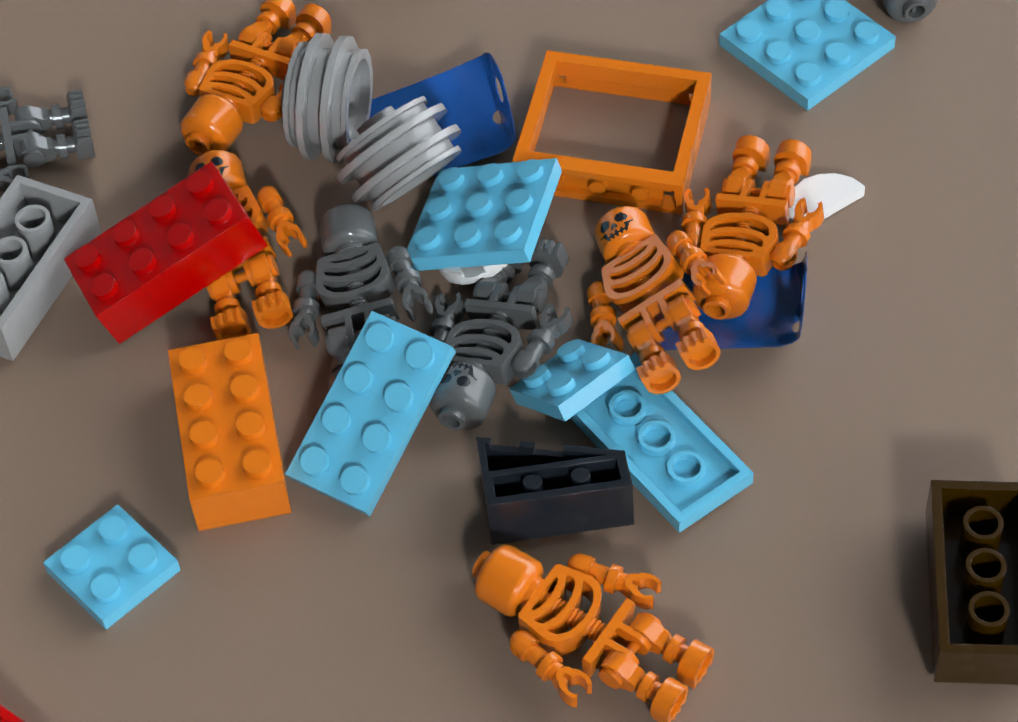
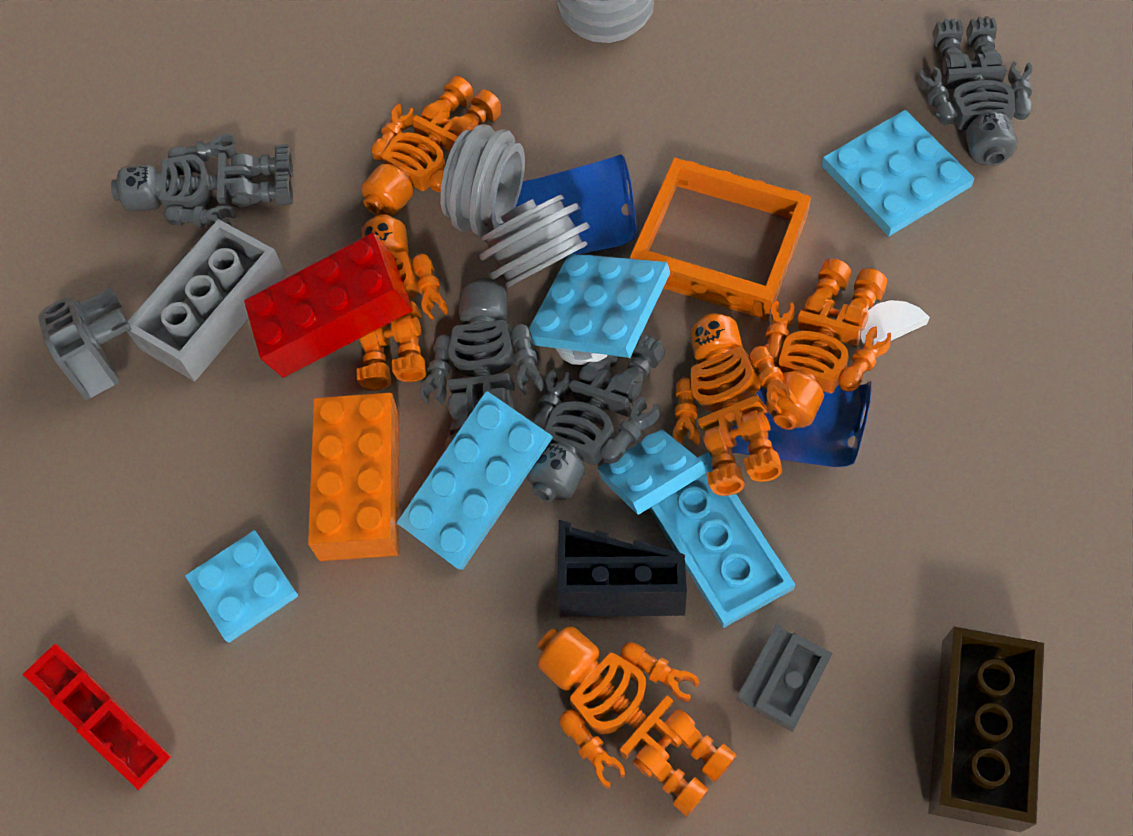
camera: 10 degrees right, 10 degrees up
none -> dark grey plate [736,623,833,732]

